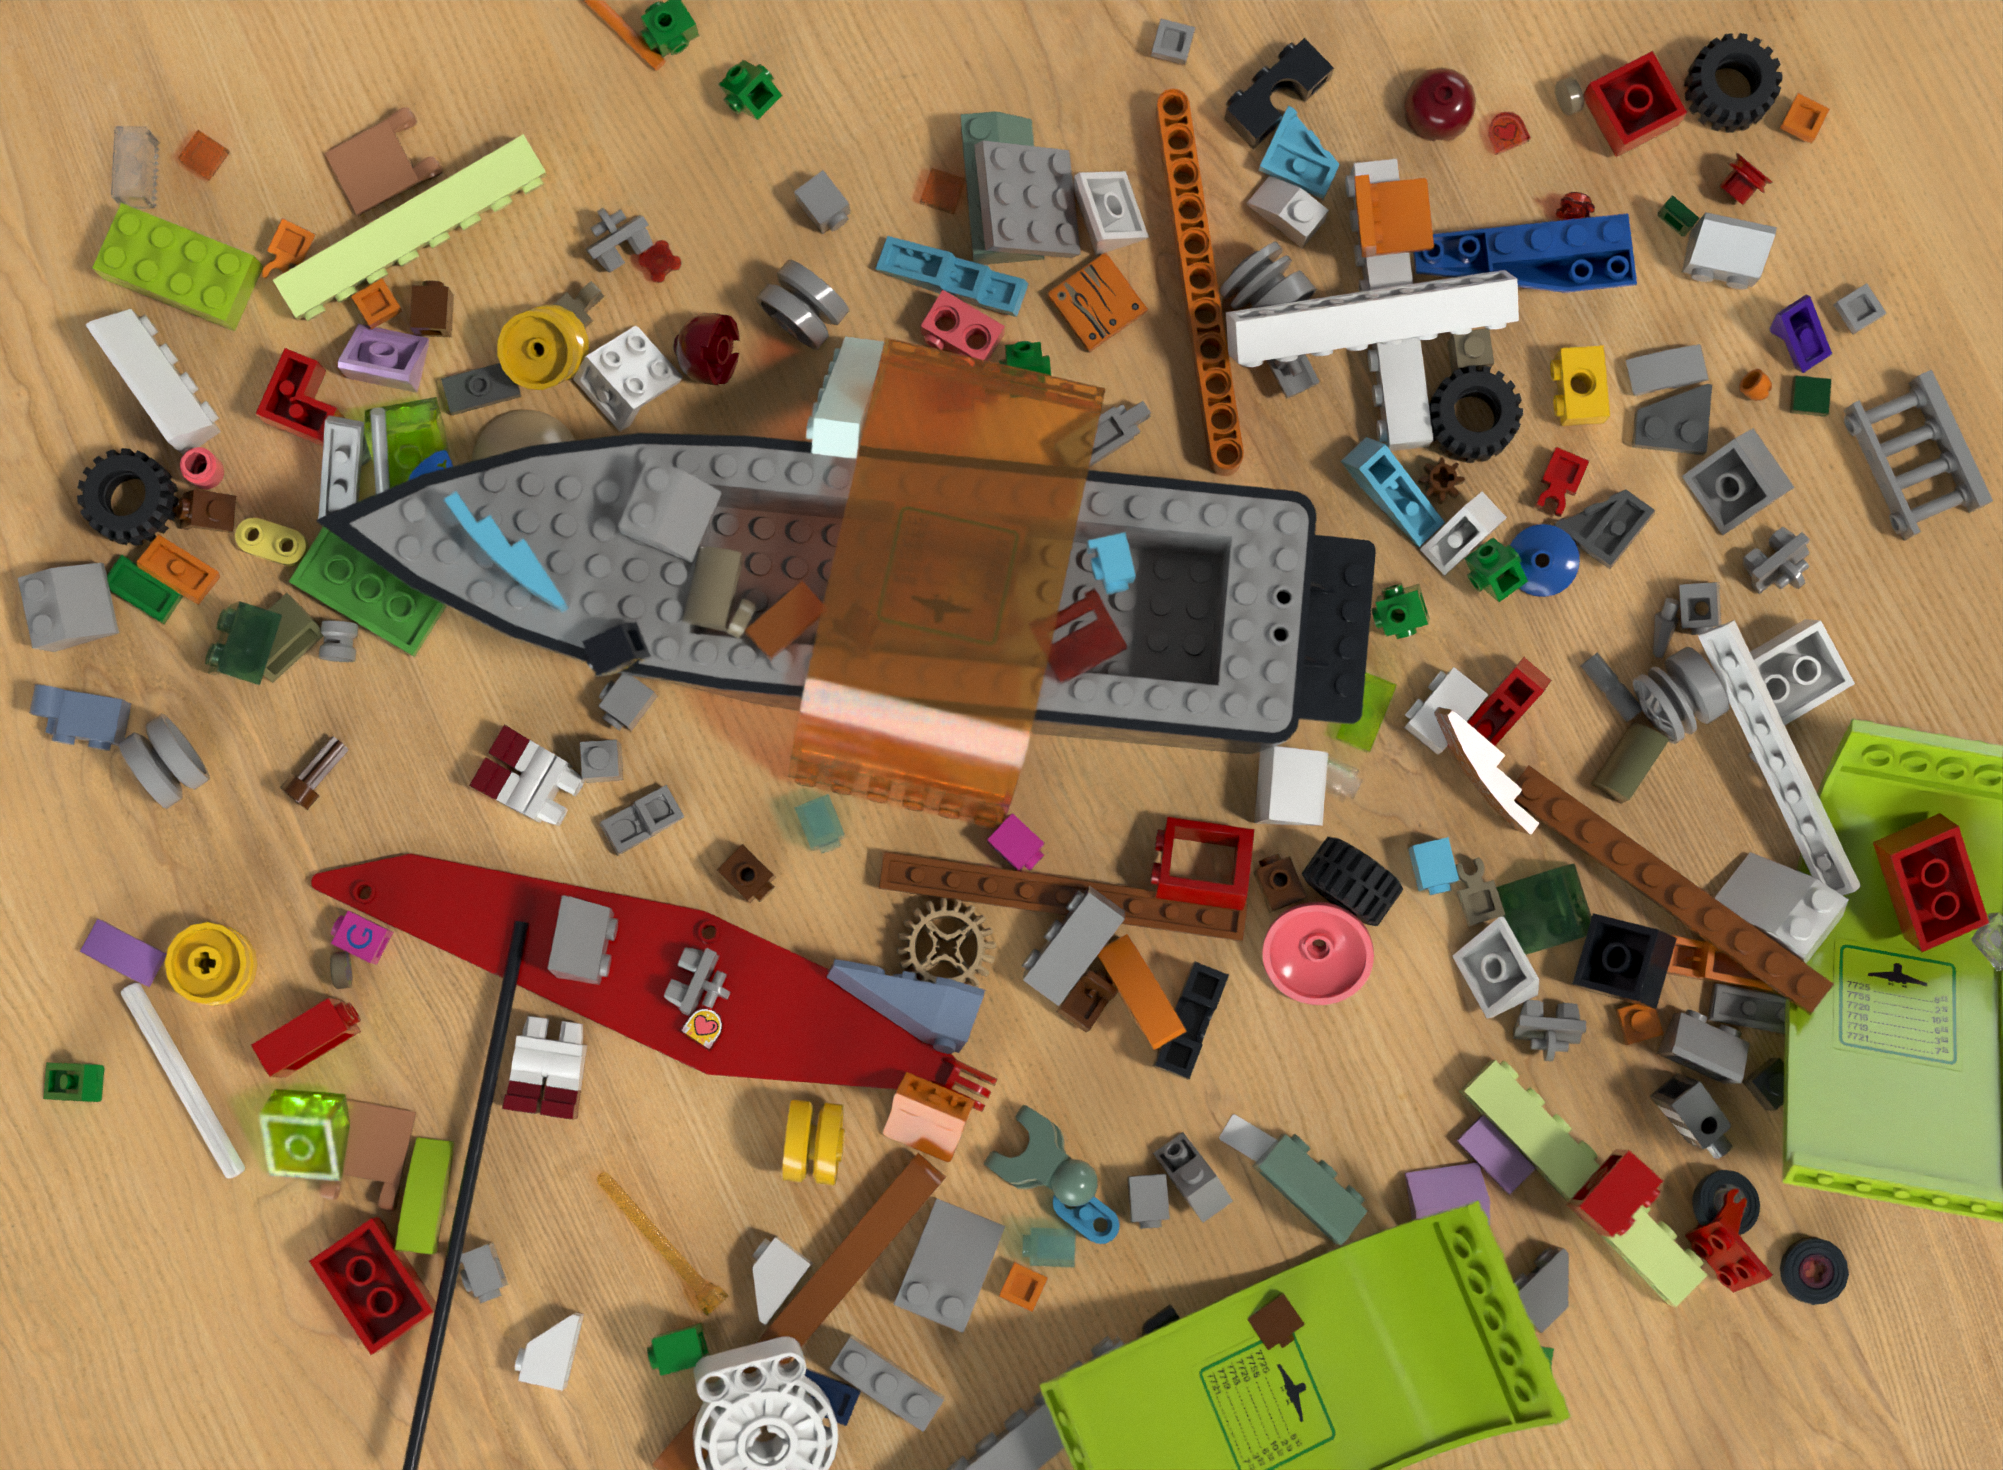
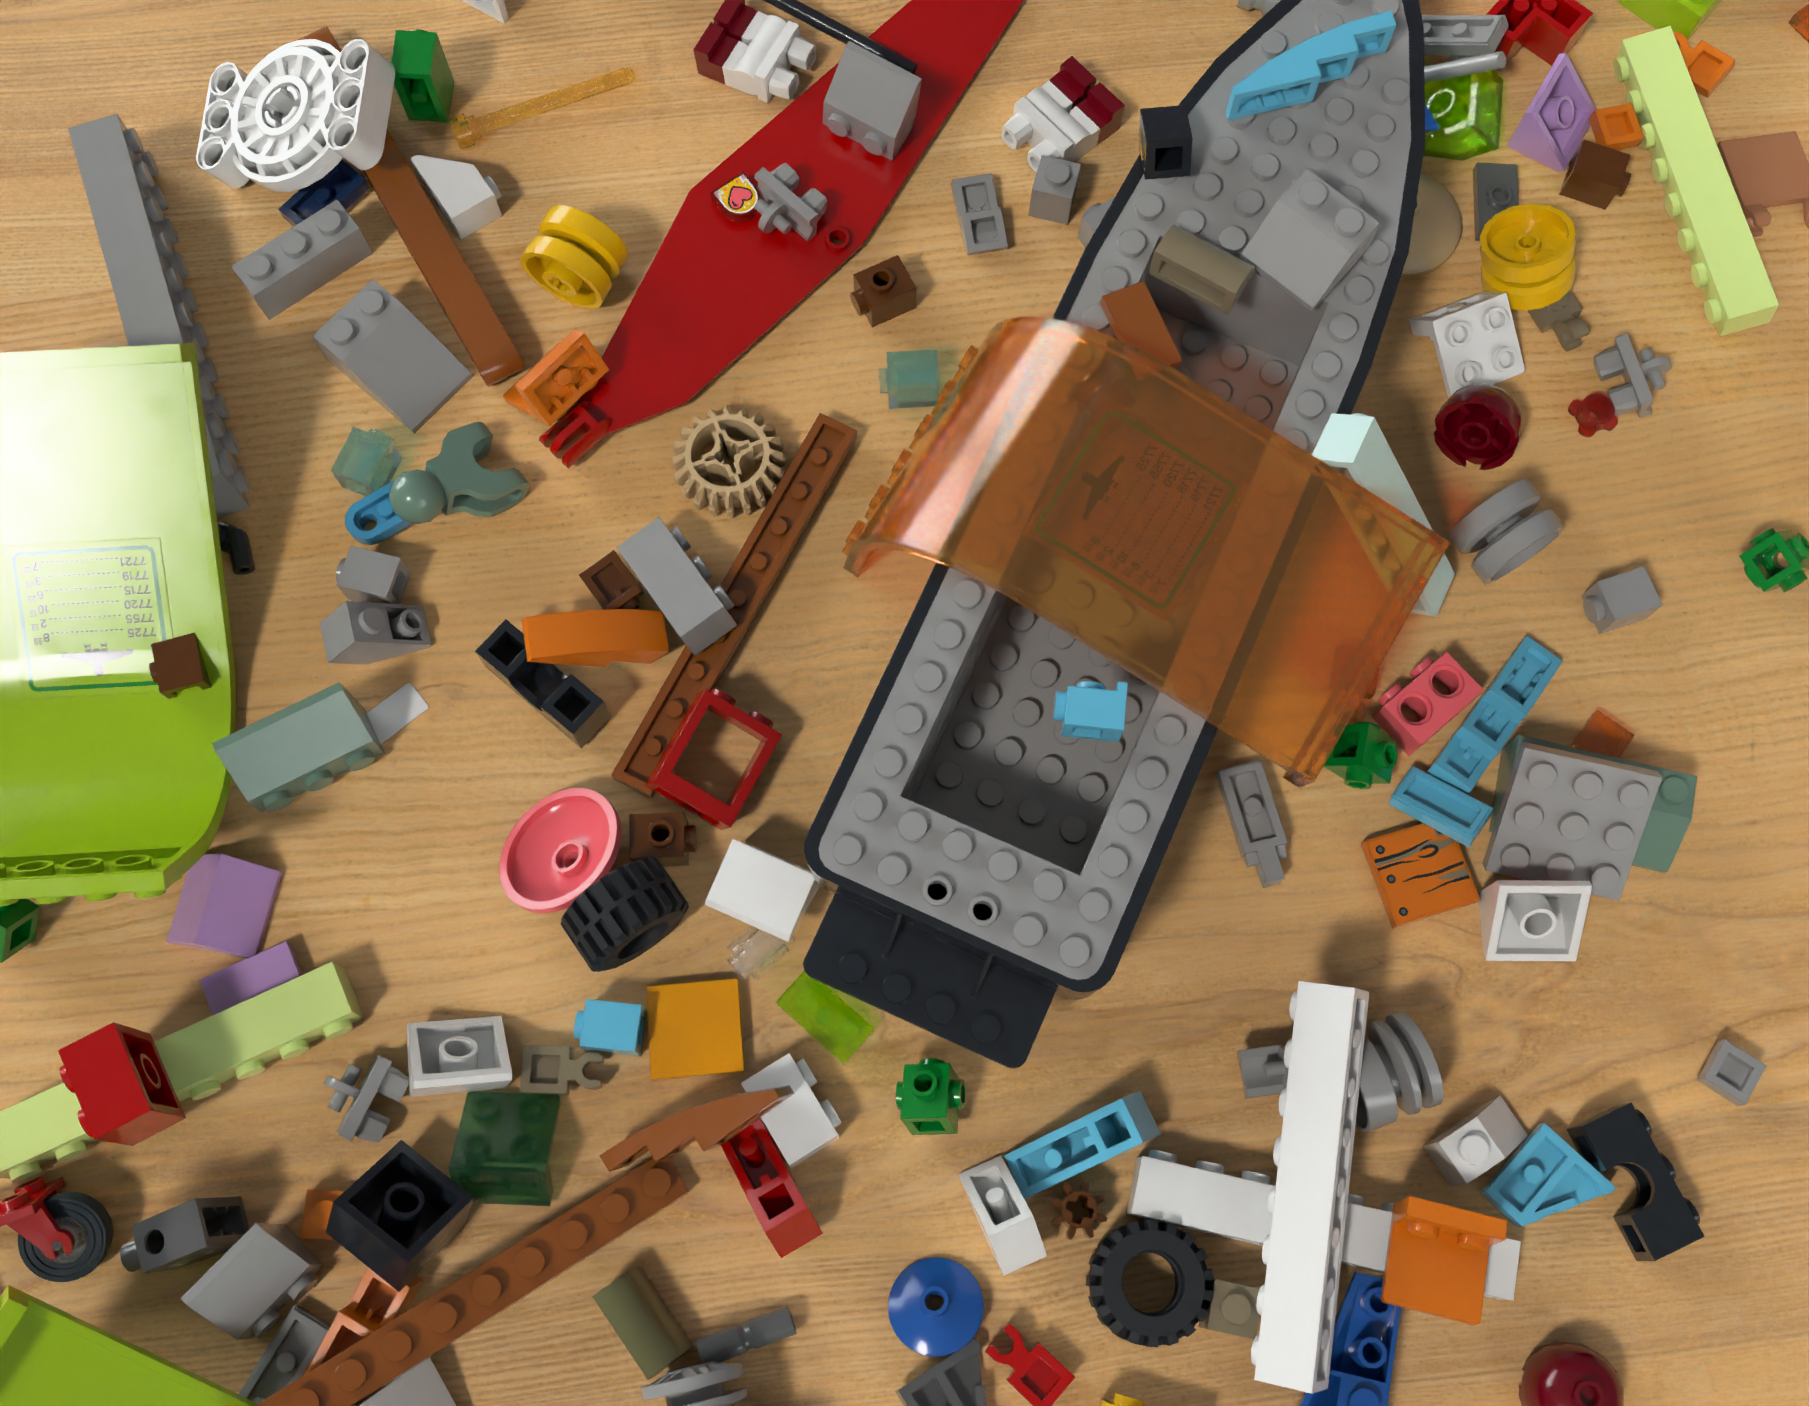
camera: 110 degrees right, 10 degrees down
dark tan tile [726,599,756,638] -> none
sand blue wedge [827,959,985,1054] -> none
dark pink brick [987,813,1044,871] -> none
orange plate [999,1261,1048,1312] -> none
clear red plate [1027,588,1127,685] -> none
orange beam [1156,88,1244,476] -> none
green brick [1464,537,1528,602] -> none
light grey slope [1513,1247,1569,1333] -> none
black brick [1742,1058,1784,1110] -> none
none -> light orange tile [646,978,745,1081]
none -> medium azure tile [1389,766,1494,848]

